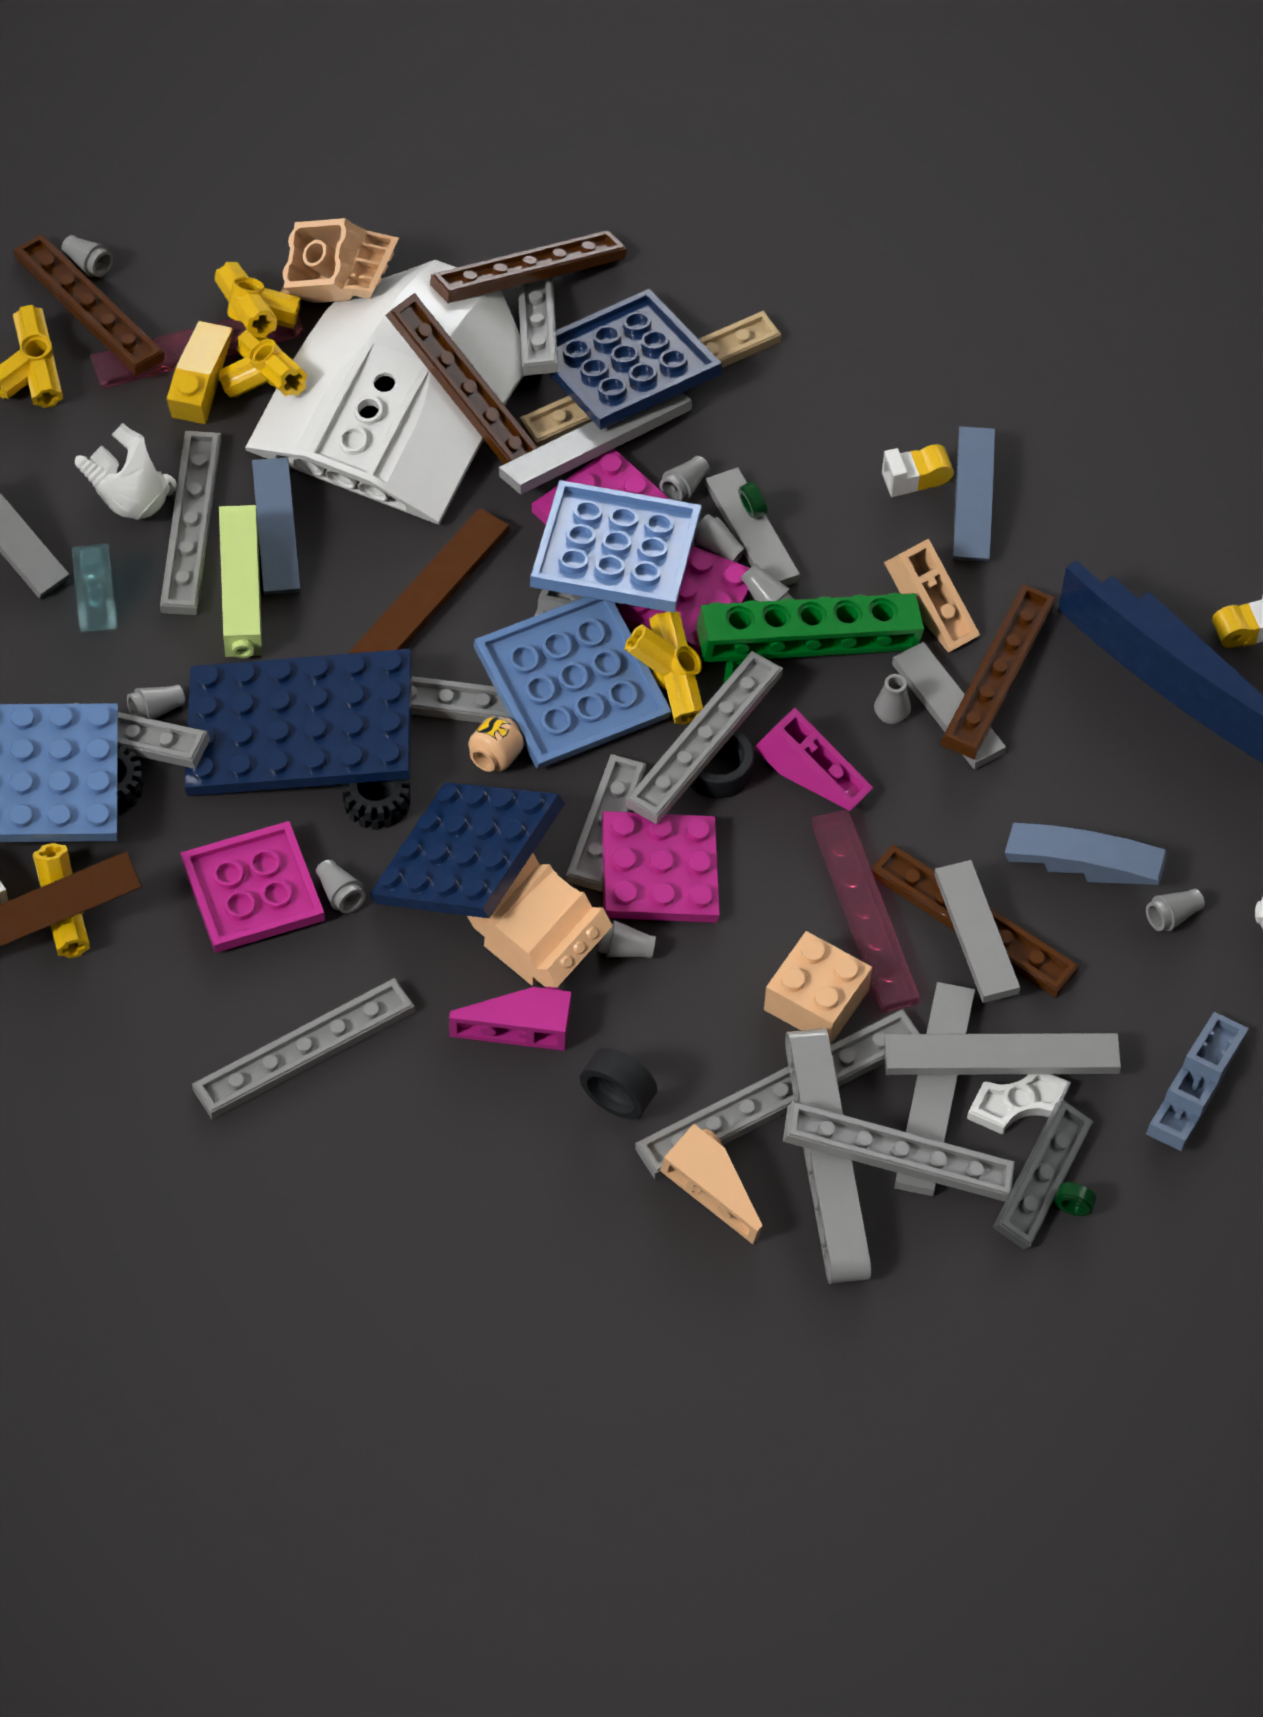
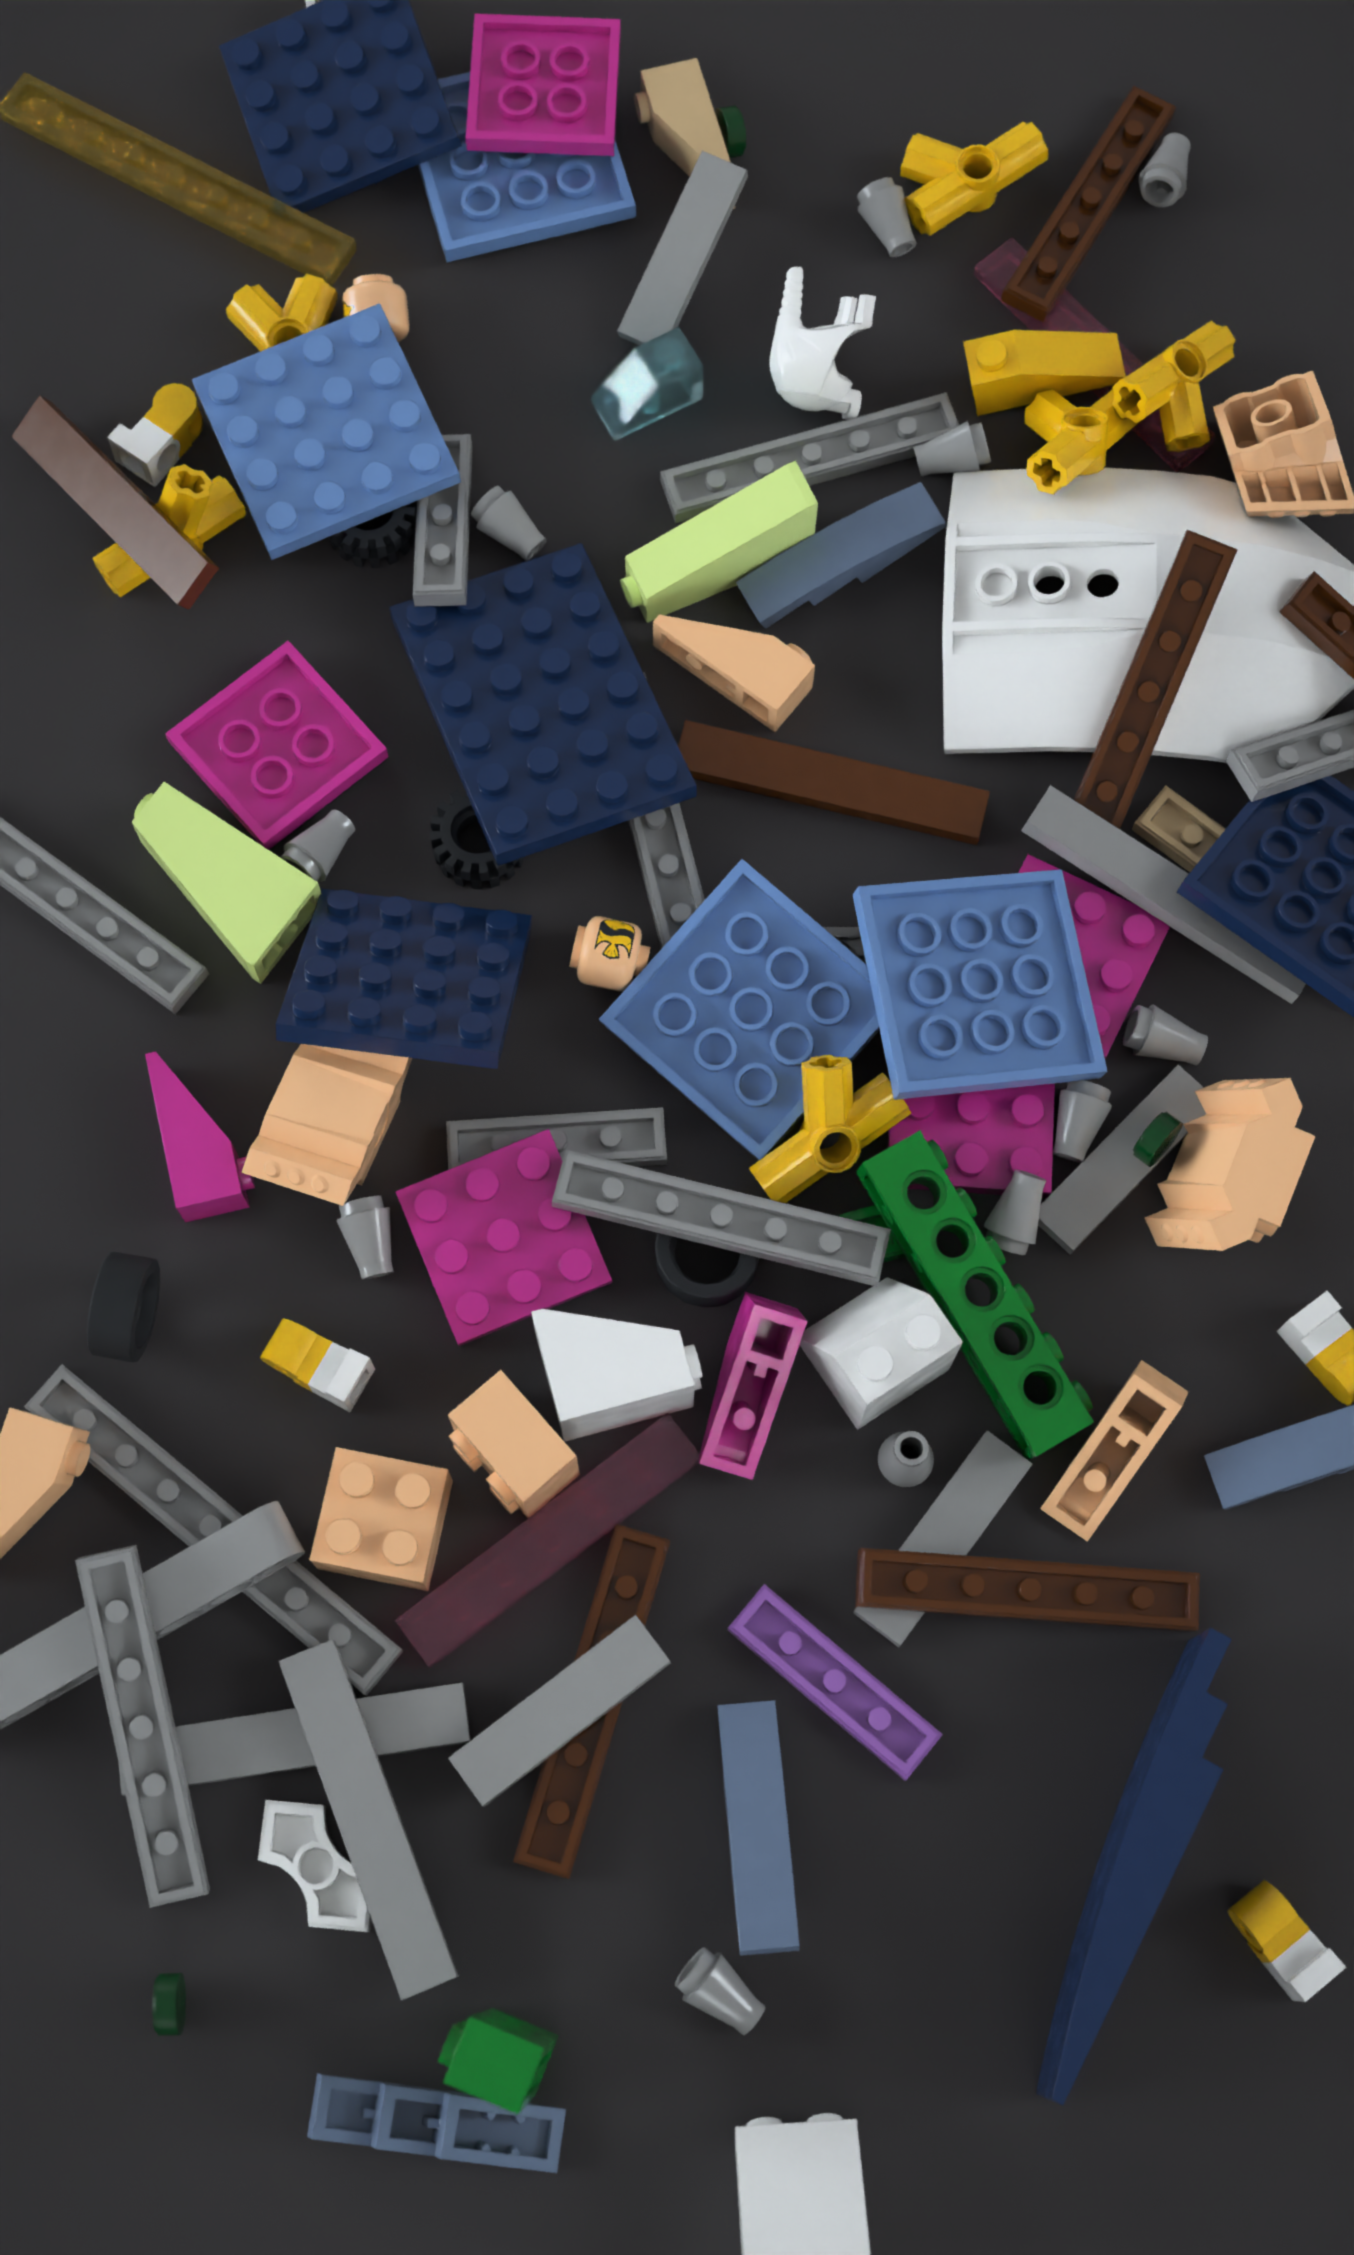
camera: 70 degrees right, 15 degrees up
dark grey tile [992,1099,1093,1250] -> none
none -> yellowish green slope [132,782,322,984]
none -> leg [260,1318,375,1412]
none -> green brick [438,2008,559,2115]
none -> light nougat piece [448,1370,580,1519]
none -> white slope [531,1309,702,1442]
none -> light nougat slope [653,614,815,732]
none -> medium lavender tile [727,1584,943,1781]
none -> white slope [800,1277,963,1430]
none -> light grey cone [857,177,917,258]
none -> light grey cone [914,421,991,477]
none -> light nougat slope [1145,1078,1316,1251]

